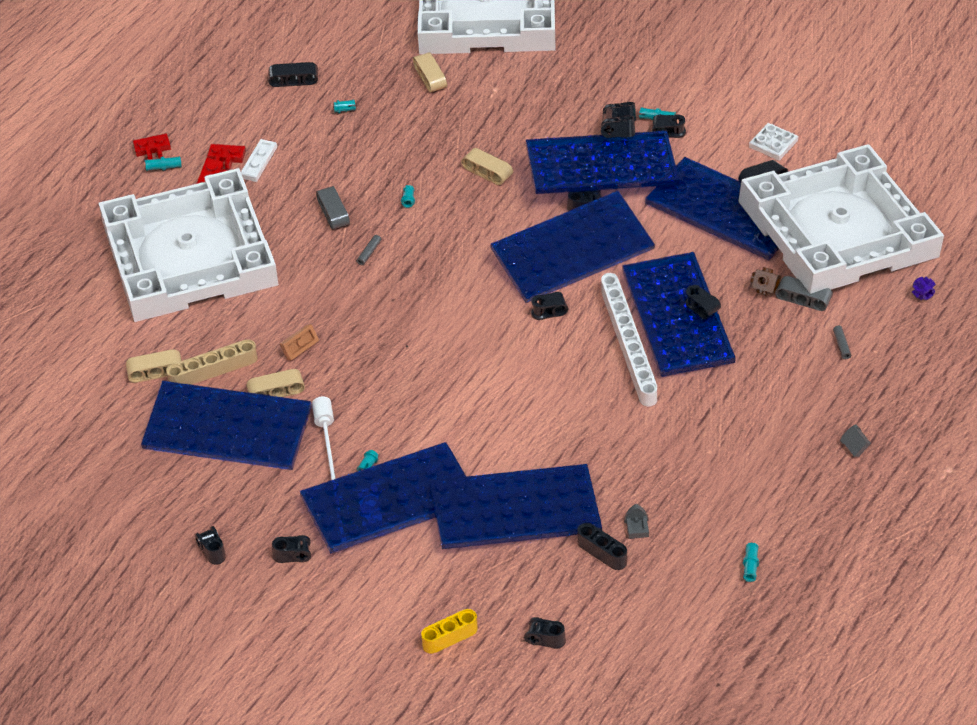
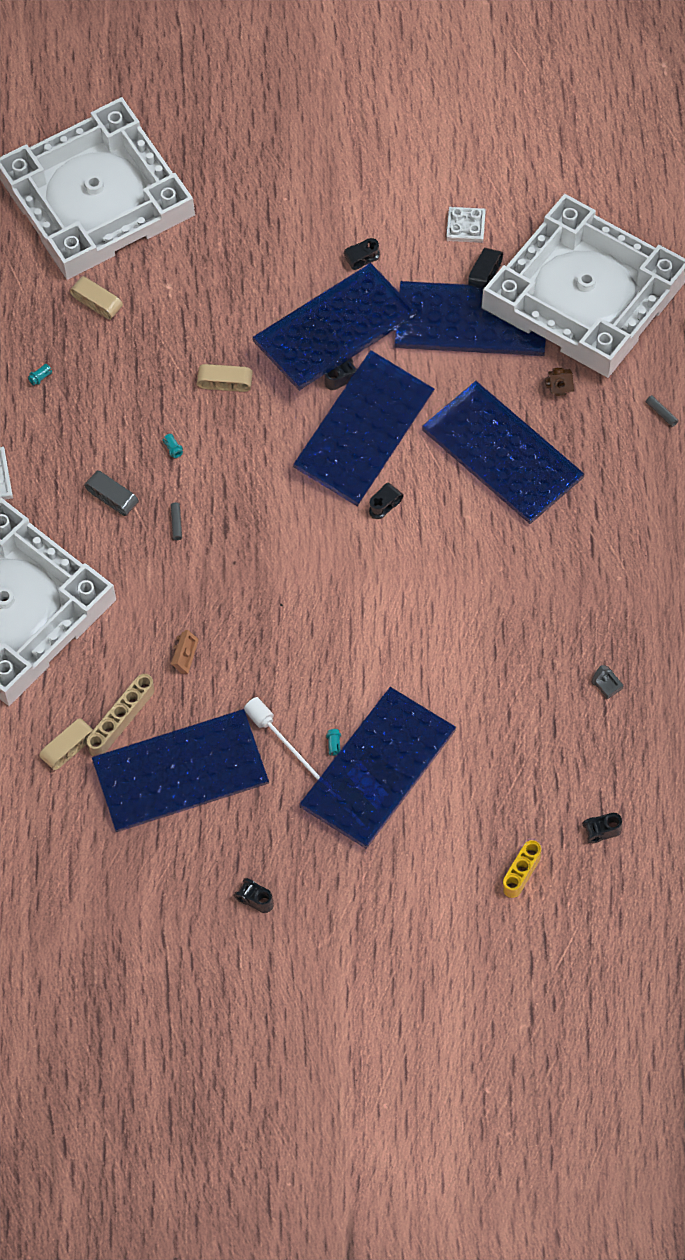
camera: 30 degrees left, 15 degrees up
tan beam [246,369,305,403] -> none
black piece [272,535,311,563] -> none
clear blue plate [430,464,602,550] -> none
black beam [577,523,627,570] -> none
black piece [601,102,636,138] -> none
white beam [601,273,657,407] -> none
teal pin [639,107,676,120] -> none
black piece [685,285,721,320] -> none
dark grey beam [775,276,833,311] -> none

